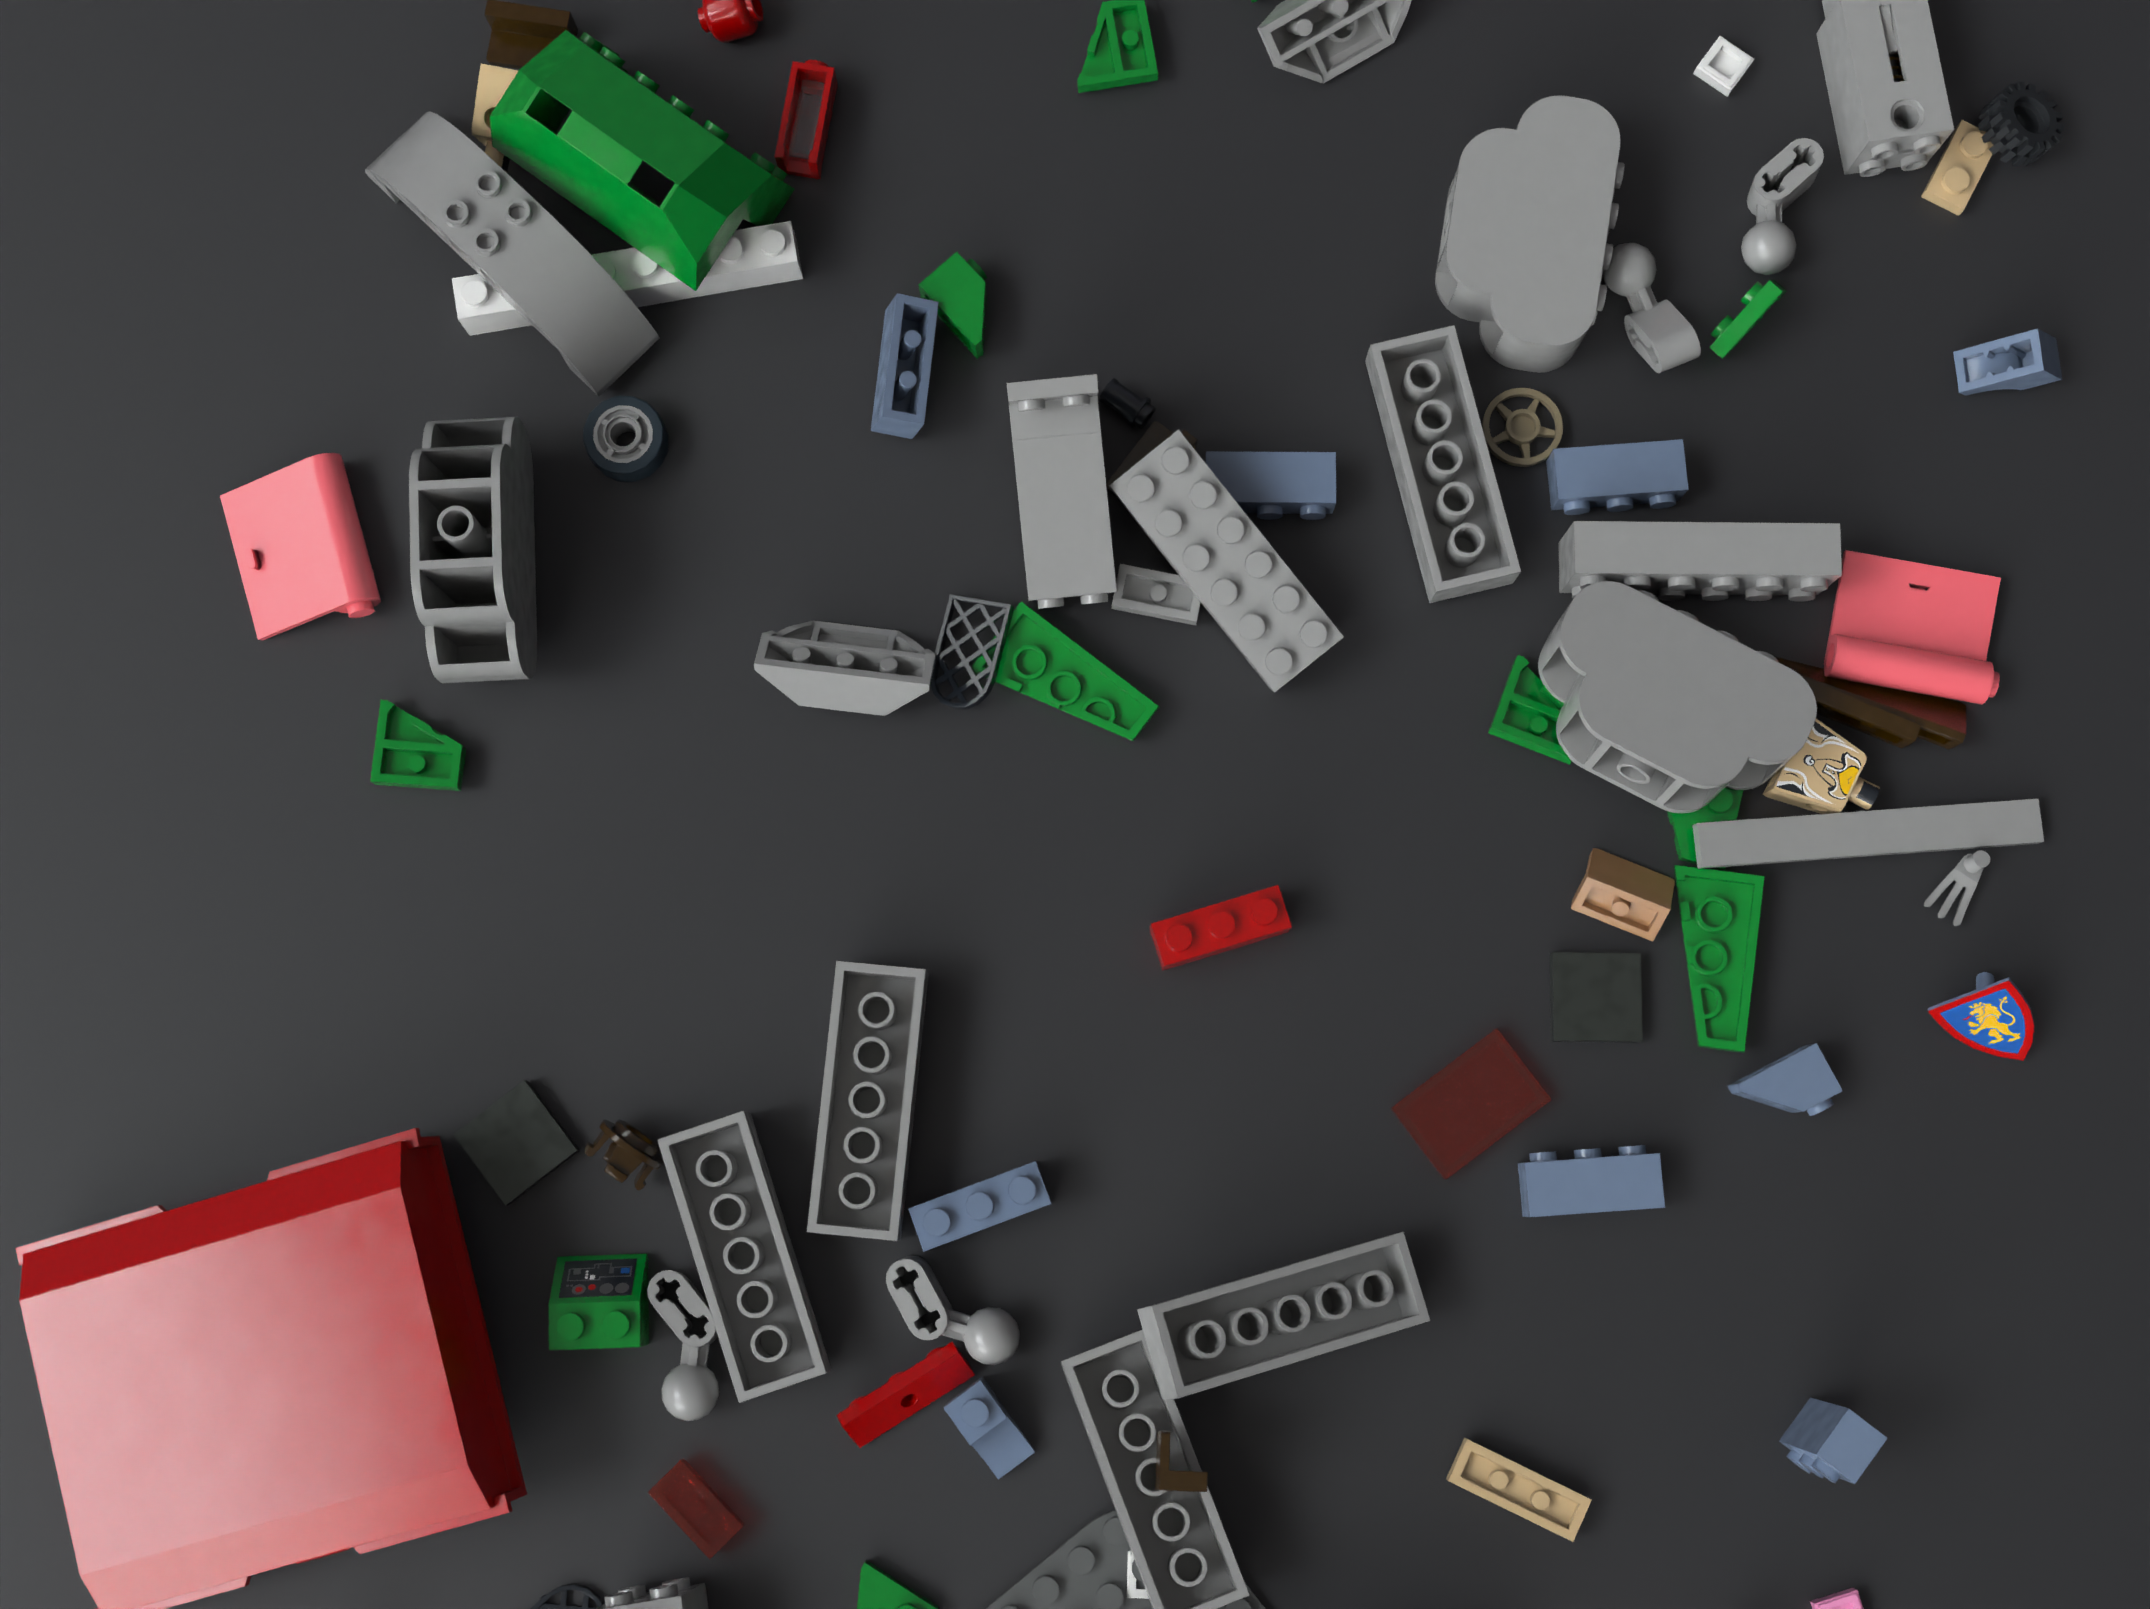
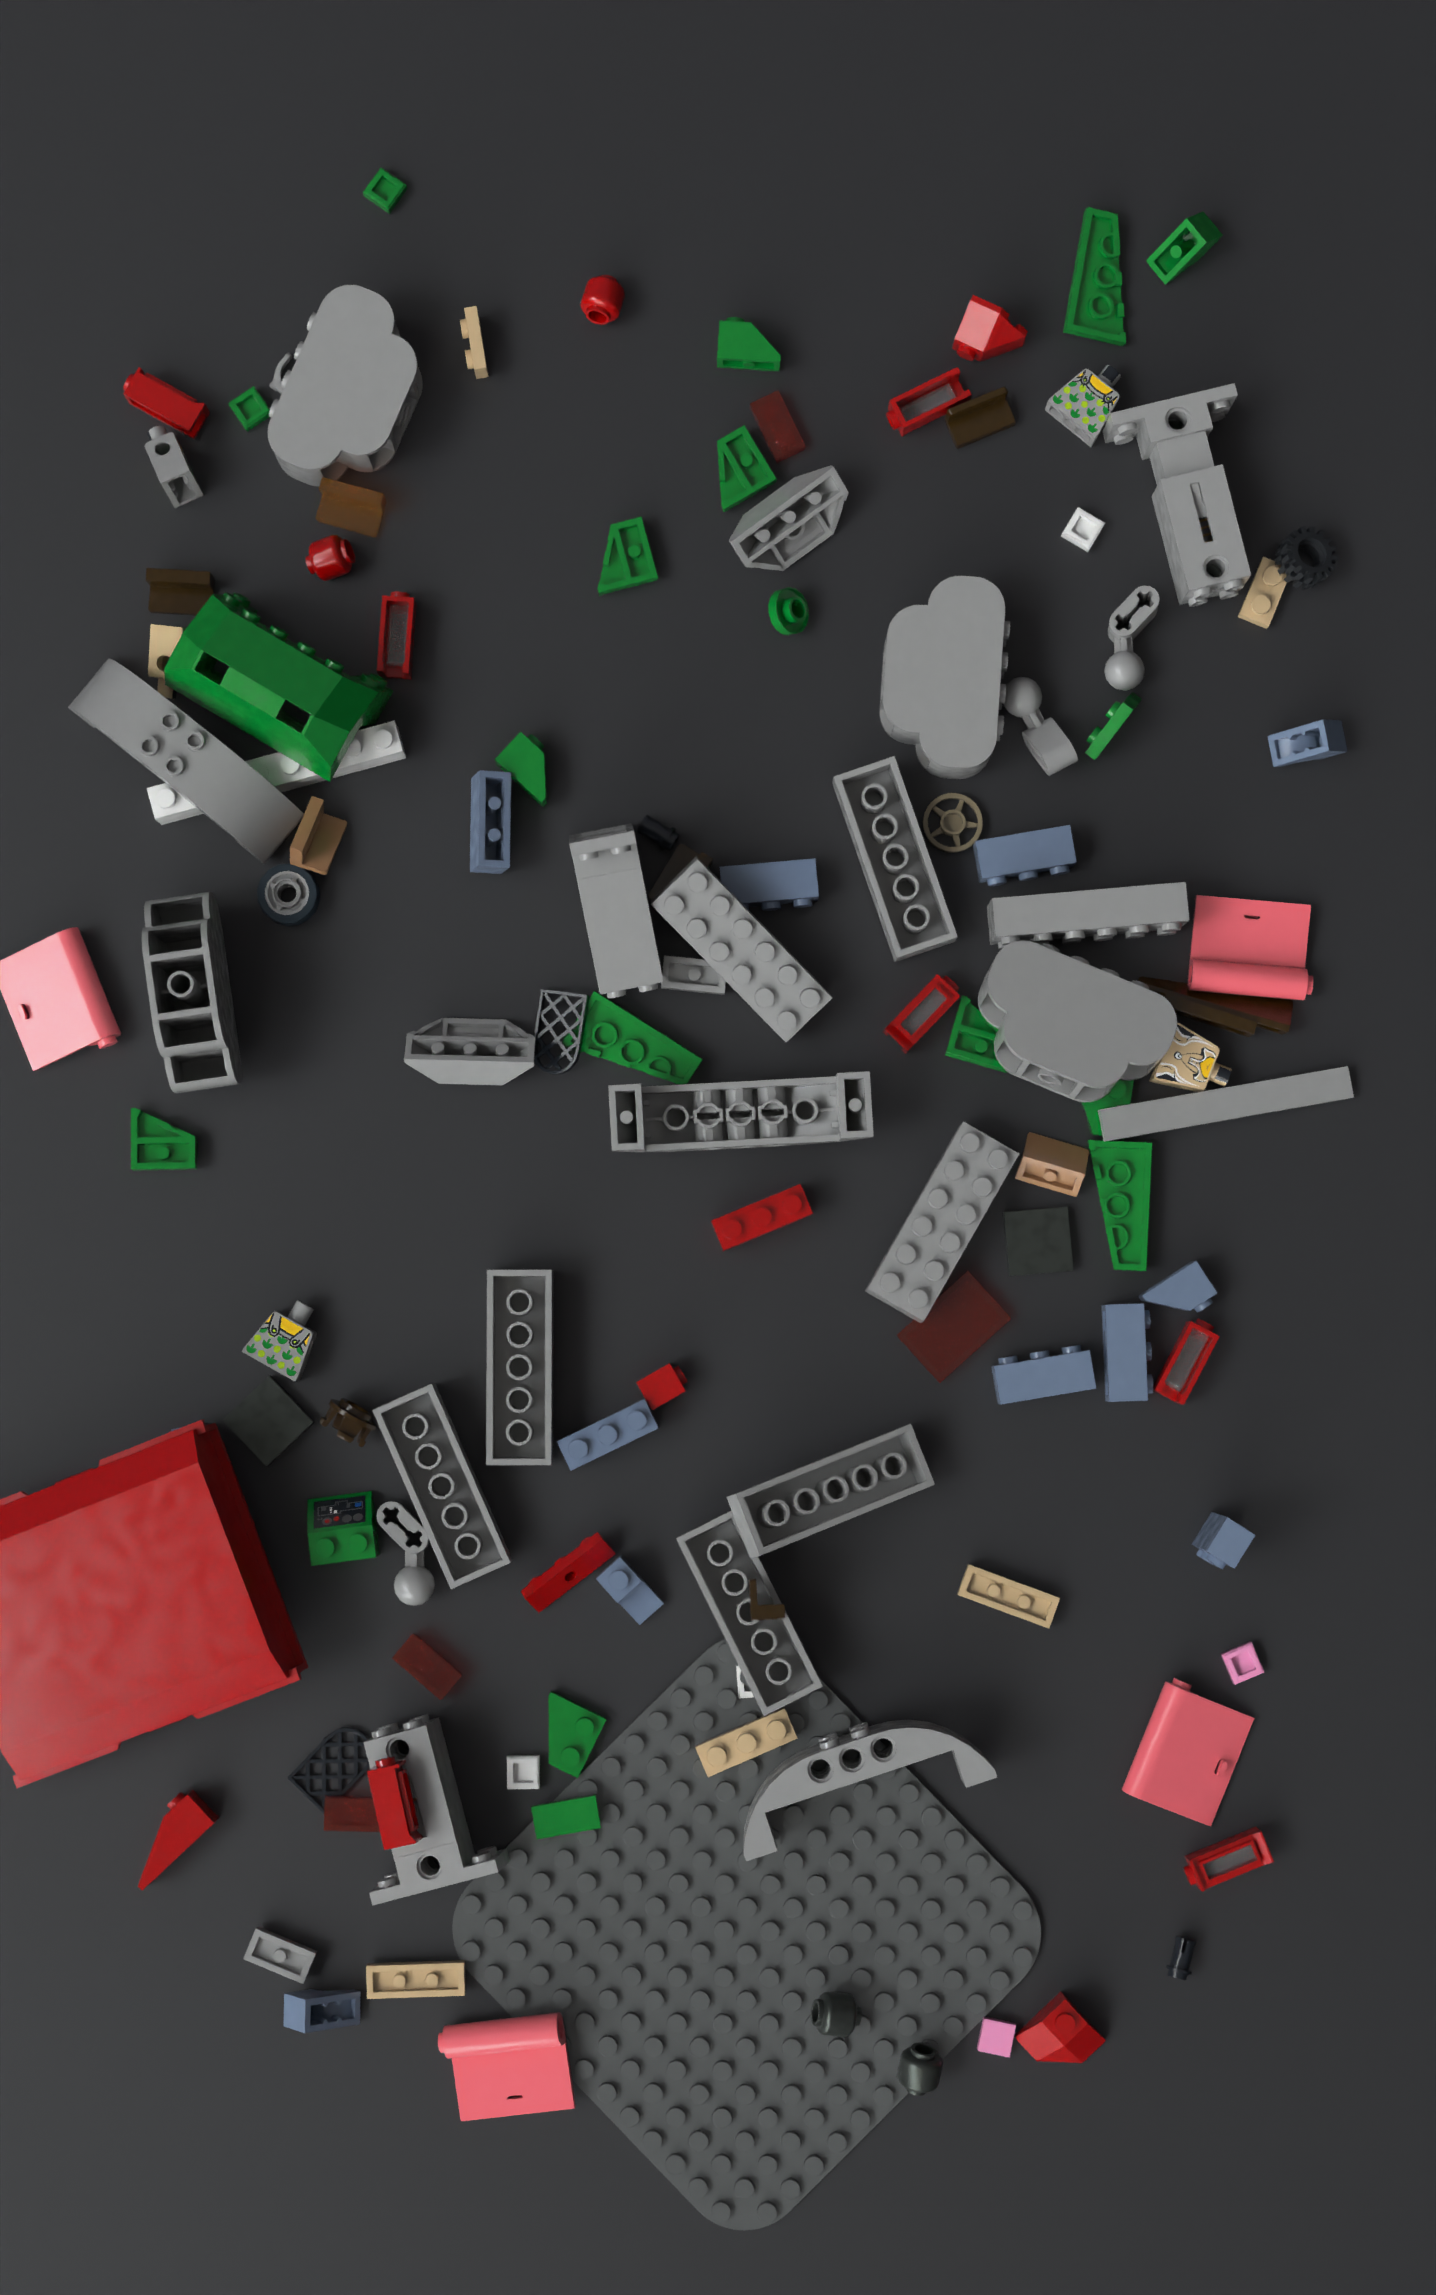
camera: 10 degrees left, 5 degrees up
light grey beam [886,1255,1020,1365] -> none
light grey piece [1924,850,1990,926] -> none
shield [1928,972,2034,1061] -> none
none -> light grey torso [242,1300,317,1382]
none -> medium nougat panel [290,796,347,875]
none -> light grey slope [608,1071,874,1152]
none -> red brick [636,1363,688,1410]
none -> green plate [768,587,809,636]
none -> light grey brick [865,1121,1019,1323]
none -> red window [883,974,960,1054]
none -> sand blue brick [1101,1303,1153,1402]
none -> red window [1153,1319,1220,1405]

